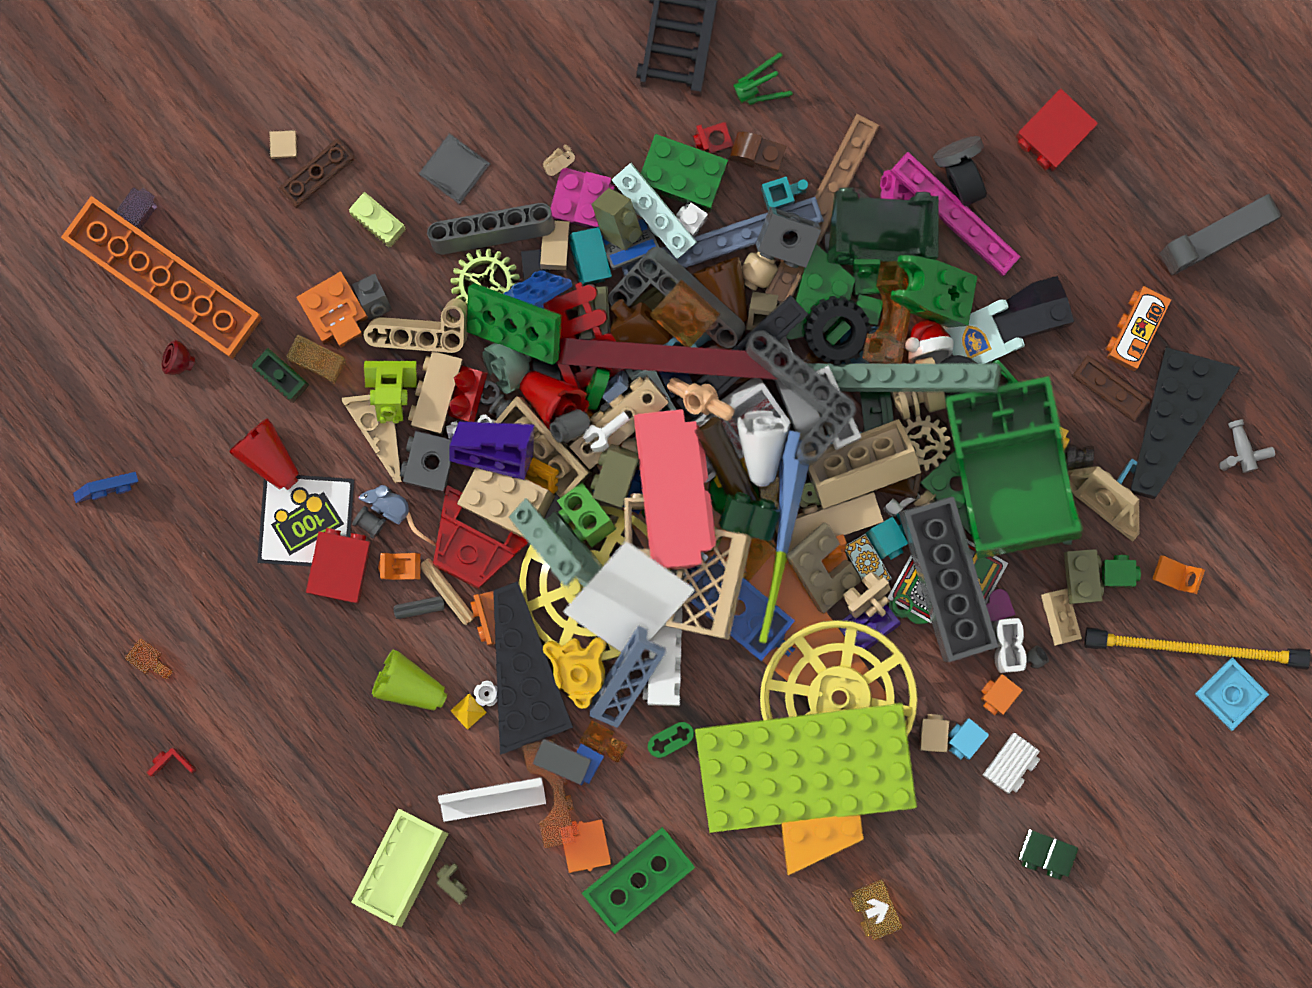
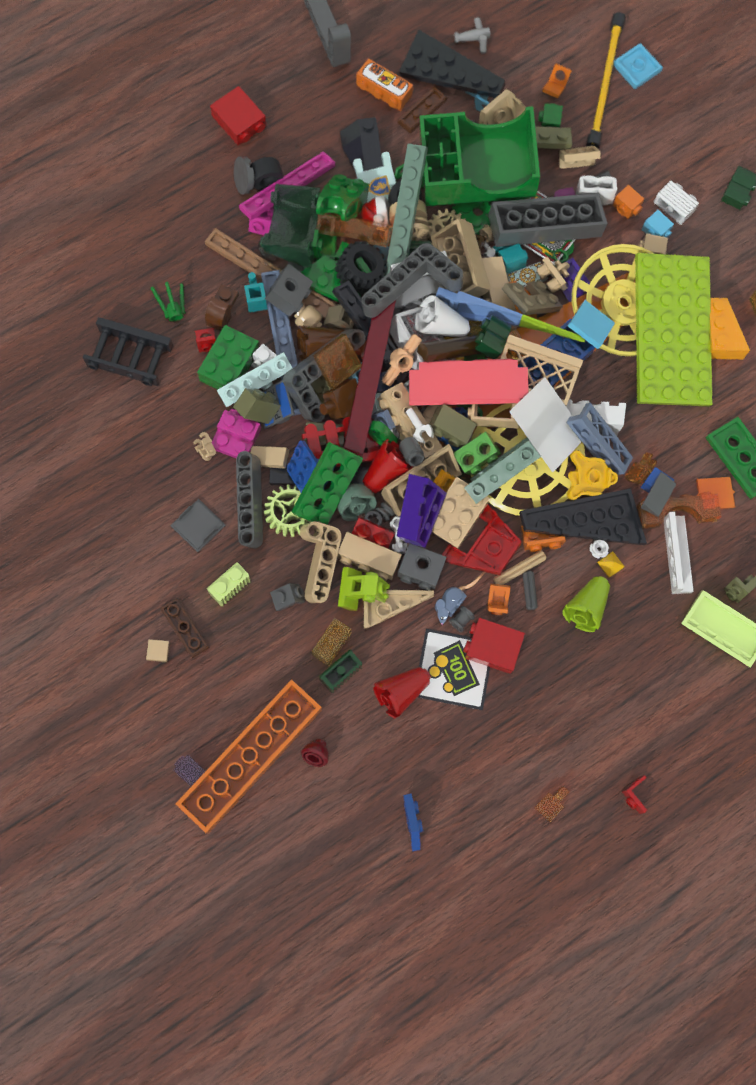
camera: 90 degrees left, 10 degrees down
orange piece [296,271,368,347] -> none
teal hinge [568,227,612,286] -> none
green beam [648,722,694,758] -> none
none -> medium azure tile [568,300,615,349]

